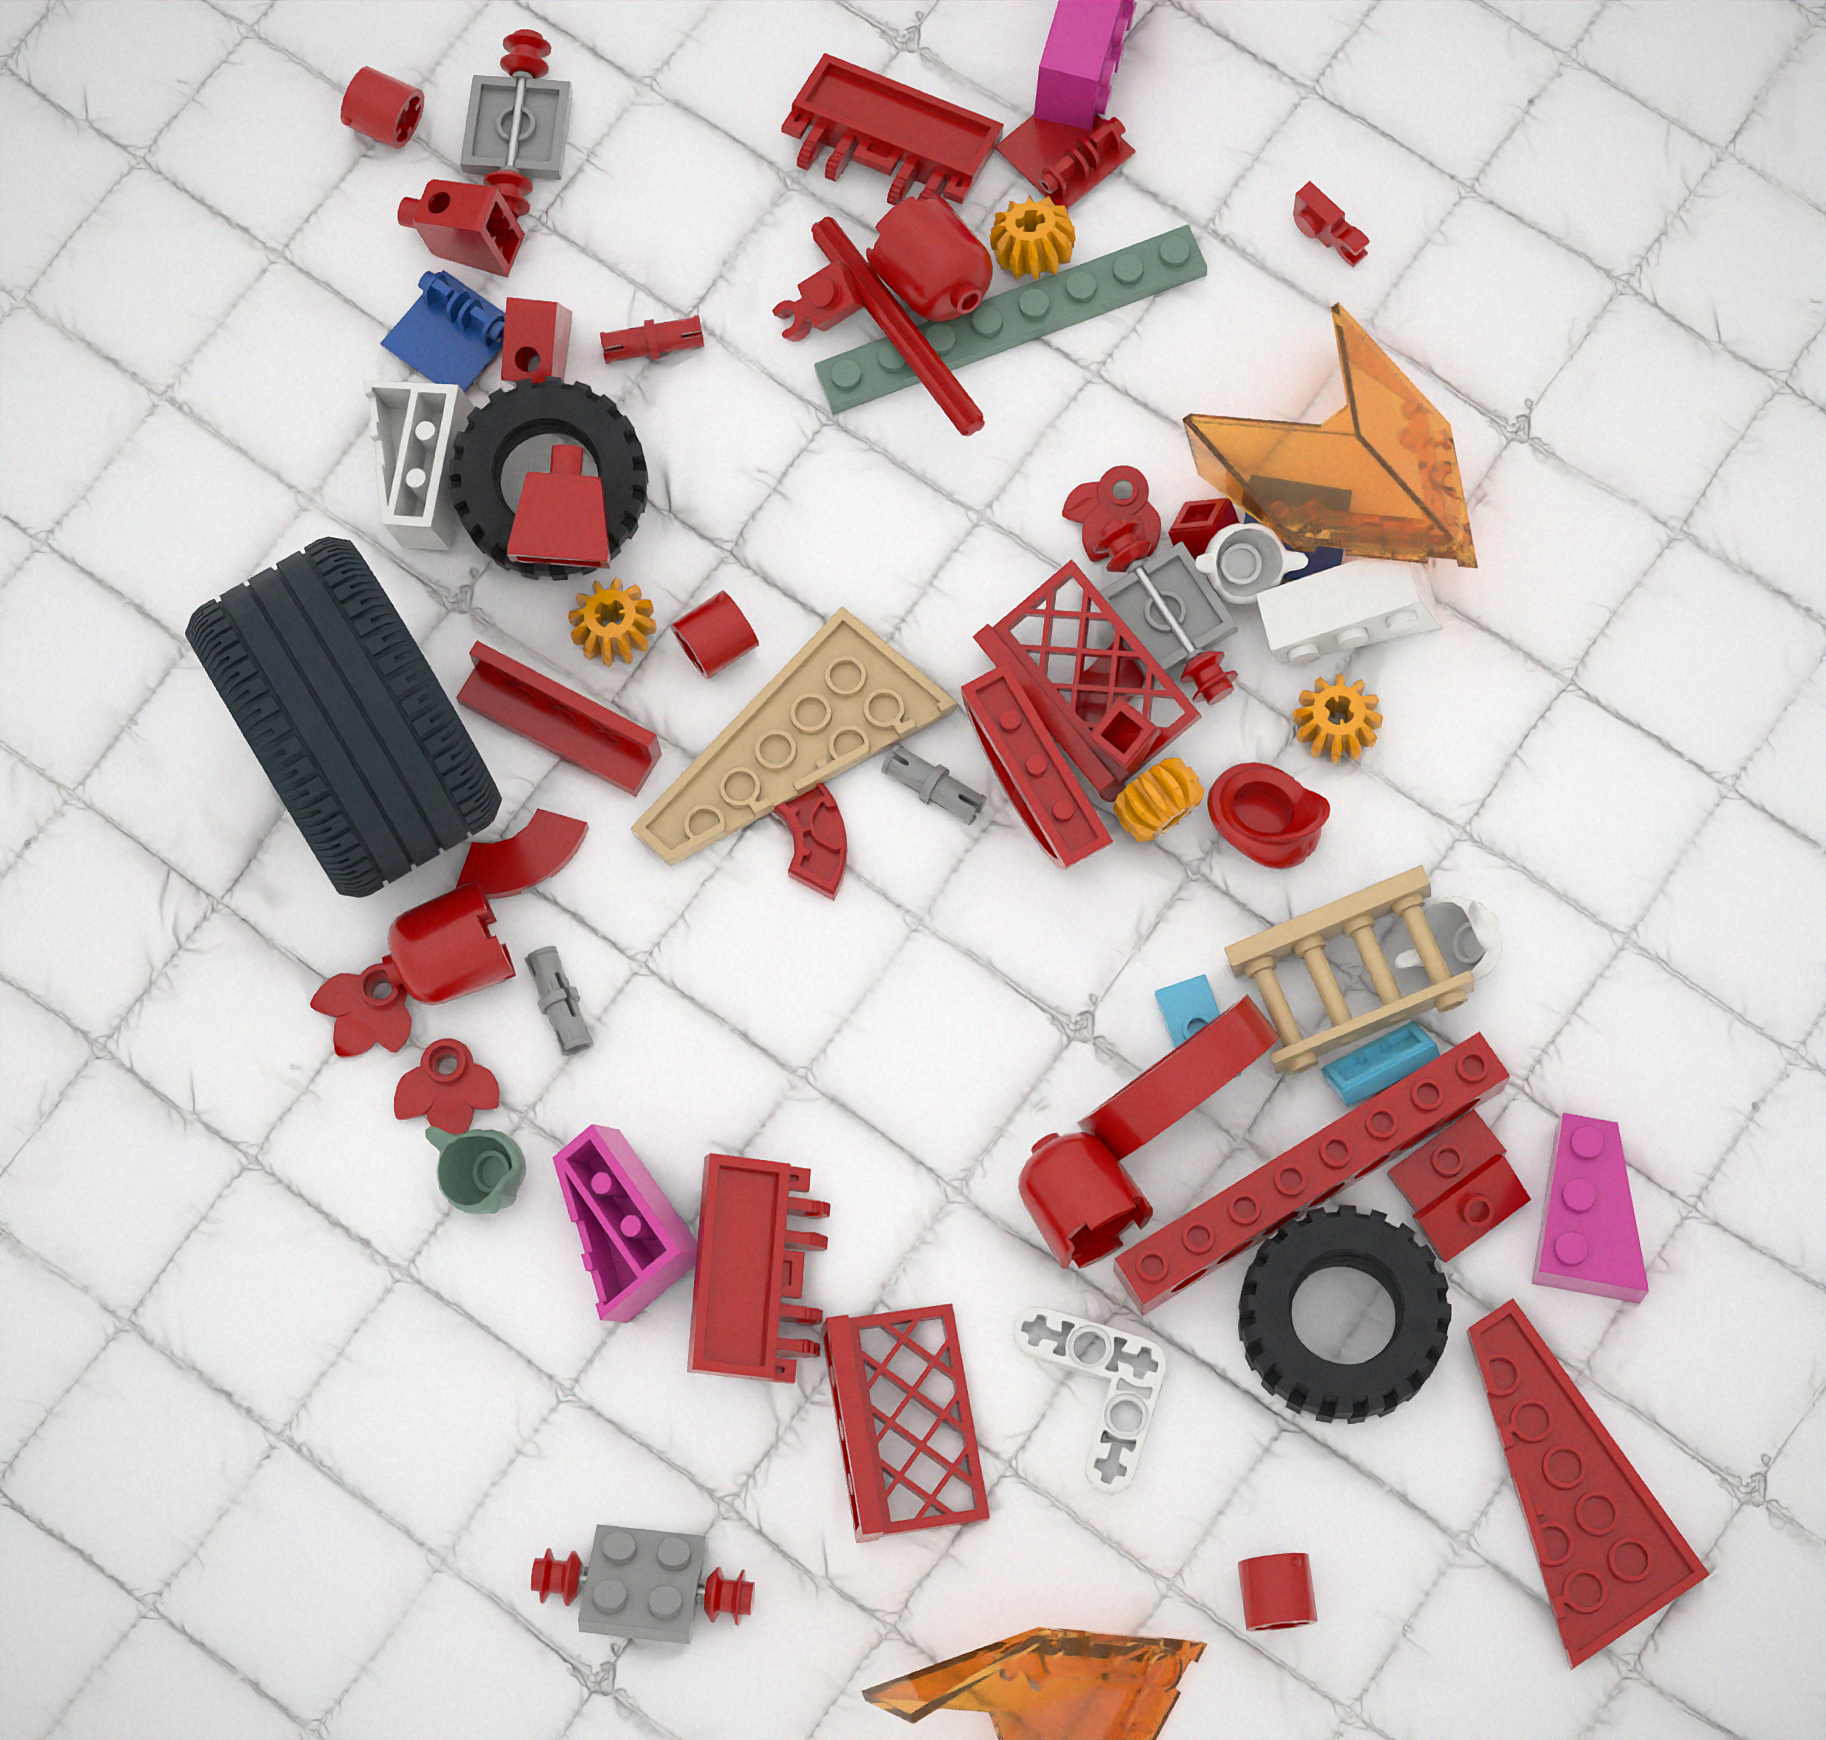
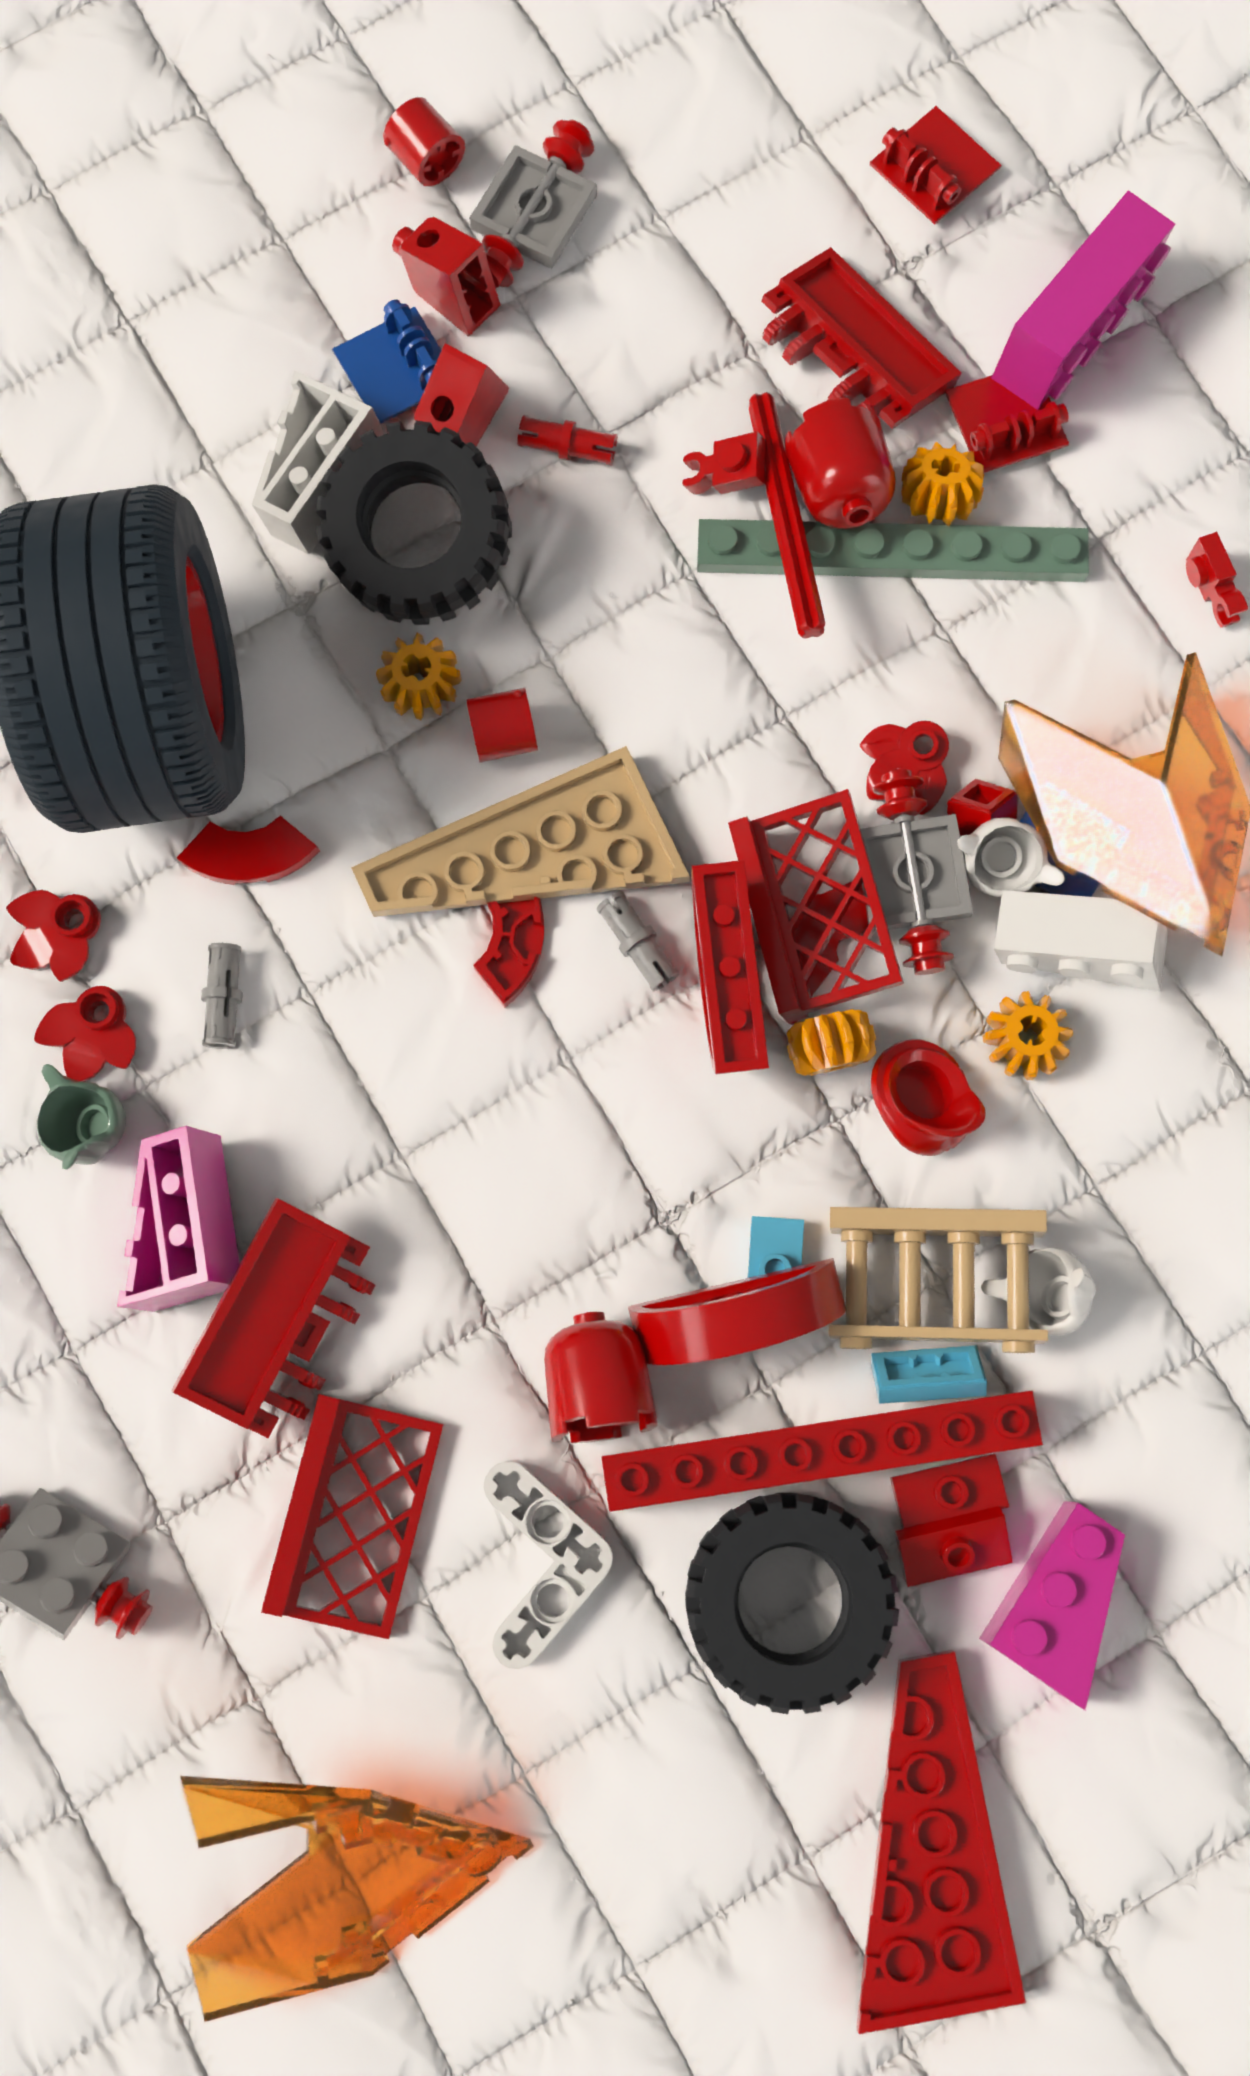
camera: 20 degrees right, 5 degrees up
red cylinder [381,881,516,1006] -> none
red fence [456,640,662,797] -> none
red torso [507,444,611,569] -> none
red slope [1086,696,1161,775] -> none
red piece [1237,1553,1318,1632] -> none

